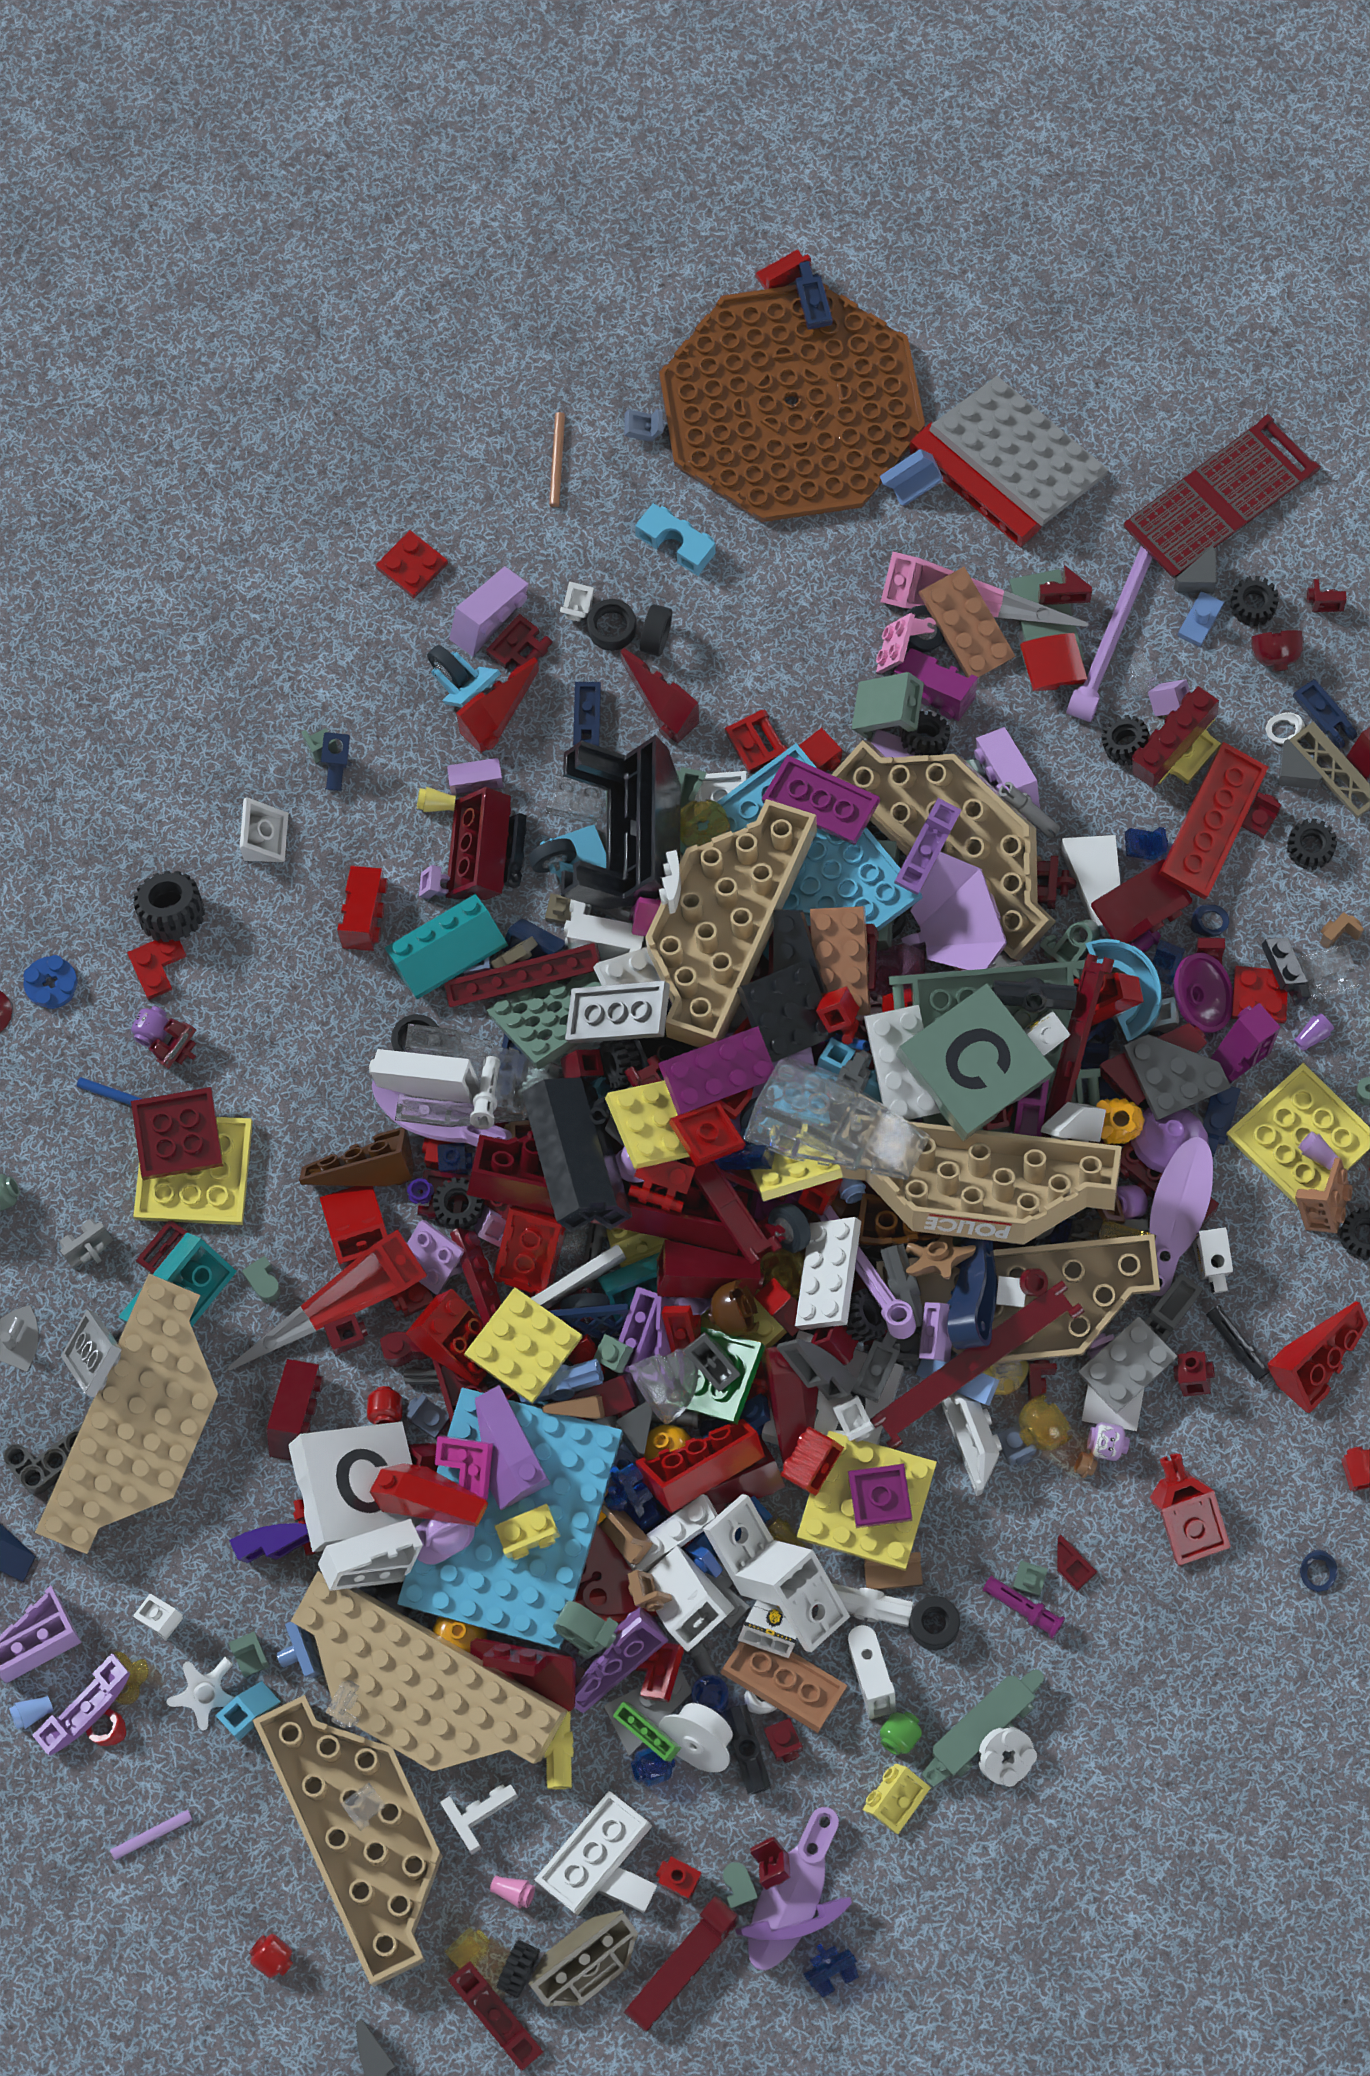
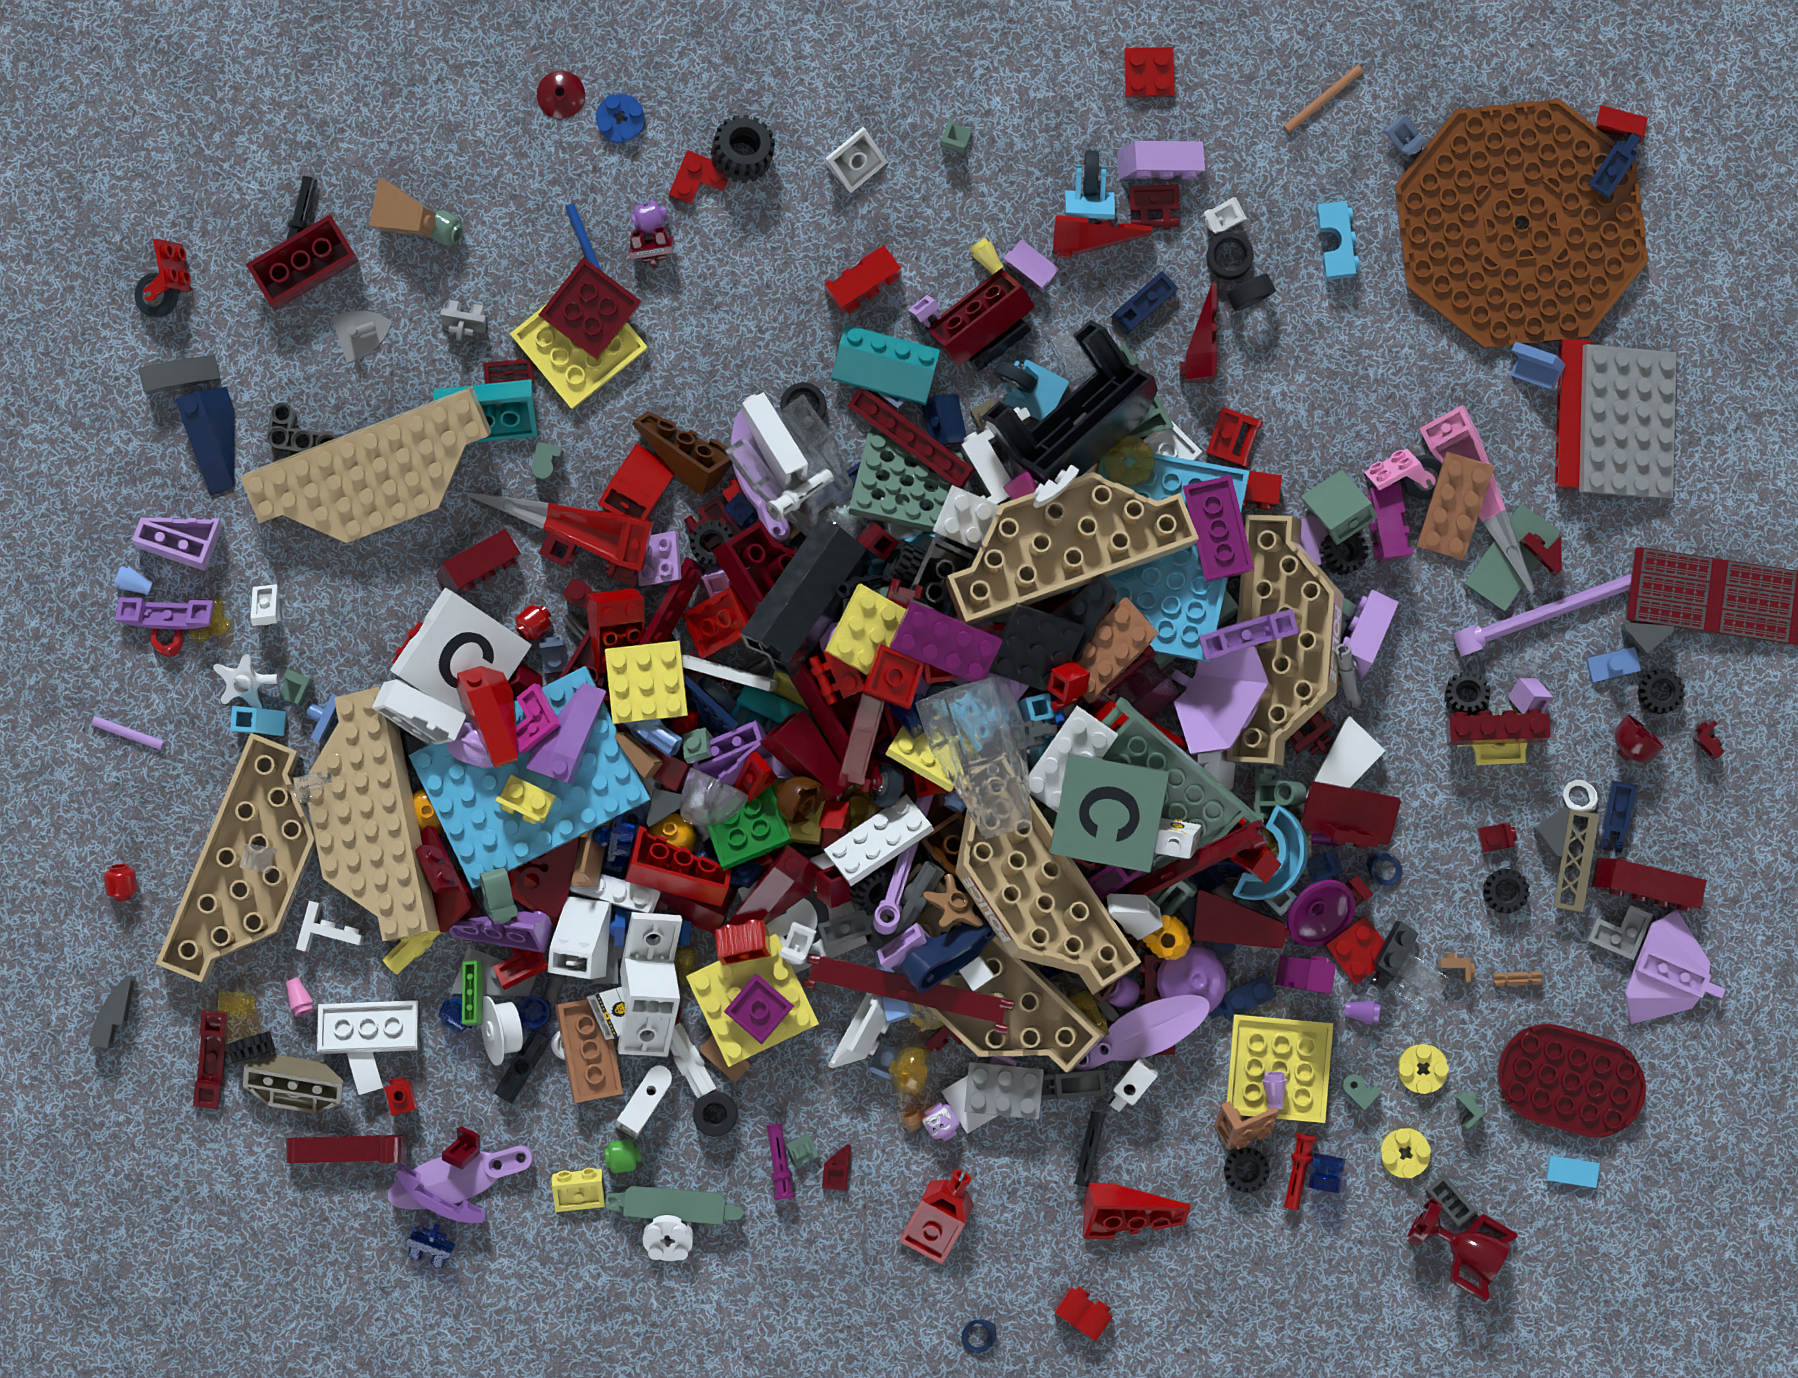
camera: 45 degrees right, 15 degrees up
light grey plate [61,1309,122,1398] -> none
dark purple slope [229,1523,310,1563] -> none
dark blue bracket [321,732,352,791] -> none
dark purple plate [407,1178,434,1204] -> none
dark tan plate [490,936,538,969] -> none
light grey plate [565,981,670,1043] -> none
medium nougat bracket [628,1570,672,1611] -> none
dark grey slope [683,1332,740,1392] -> none
sand green leg [723,1862,758,1910] -> none
dark red bracket [764,1718,803,1763] -> none
dark grey slope [777,1339,857,1400] -> none
black piece [992,977,1077,1013] -> none
dark red tile [1019,1268,1048,1297] -> none
red slope [1020,633,1087,691] -> none
dark grey plate [1122,1035,1231,1121] -> none
clear blue bracket [1124,827,1168,860] -> none
red plate [1159,742,1269,900] -> none
dark red brick [1173,1351,1215,1397] -> none

